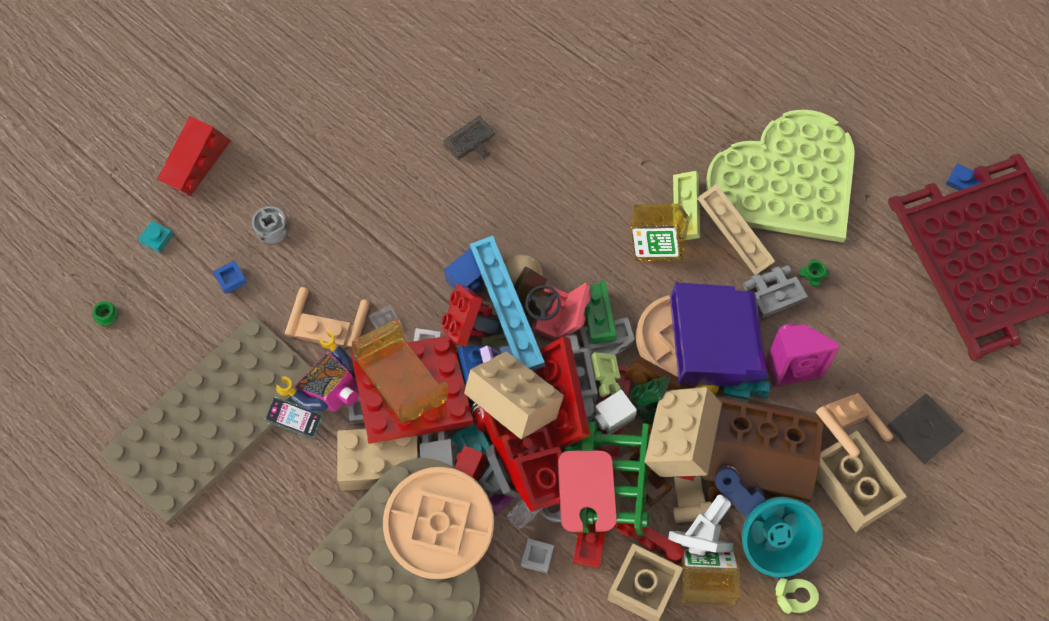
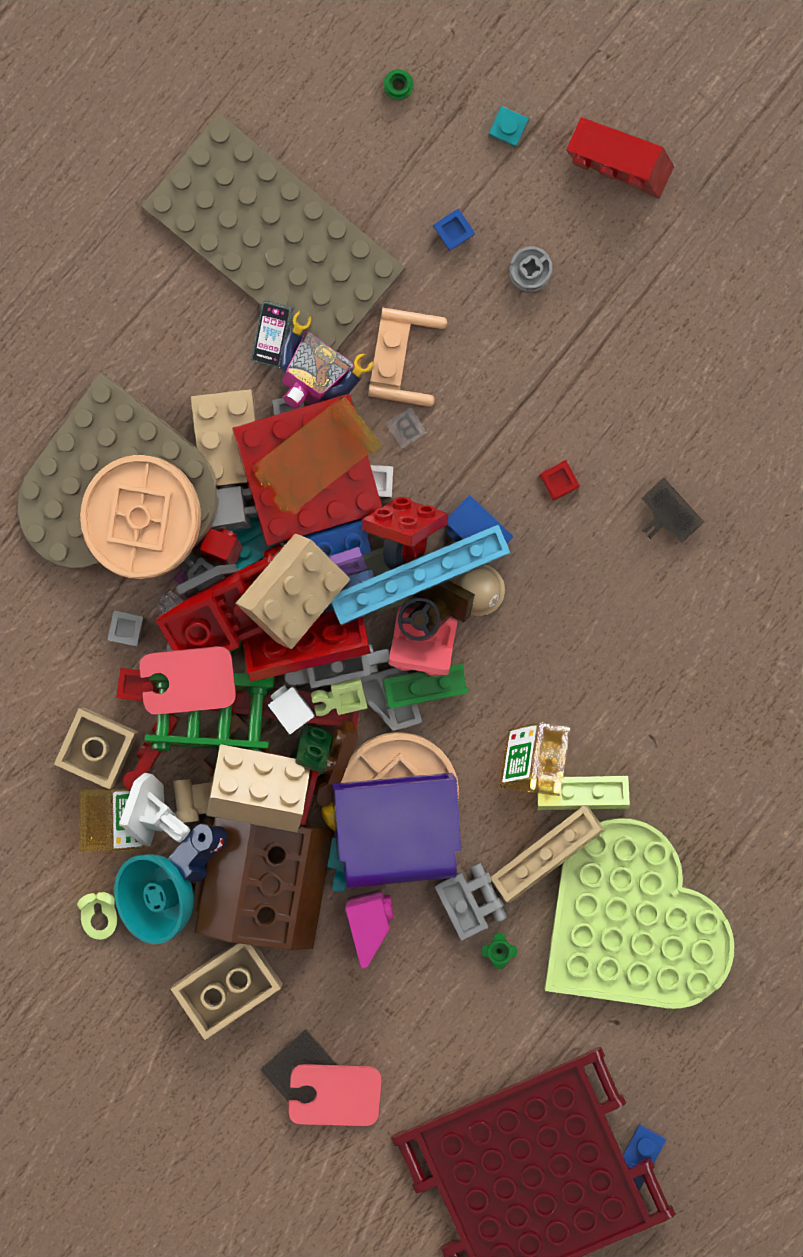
camera: 85 degrees right, 25 degrees up
light nougat plate [816,393,893,457] -> none
none -> coral piece [288,1064,382,1126]
none -> red tile [539,460,580,501]

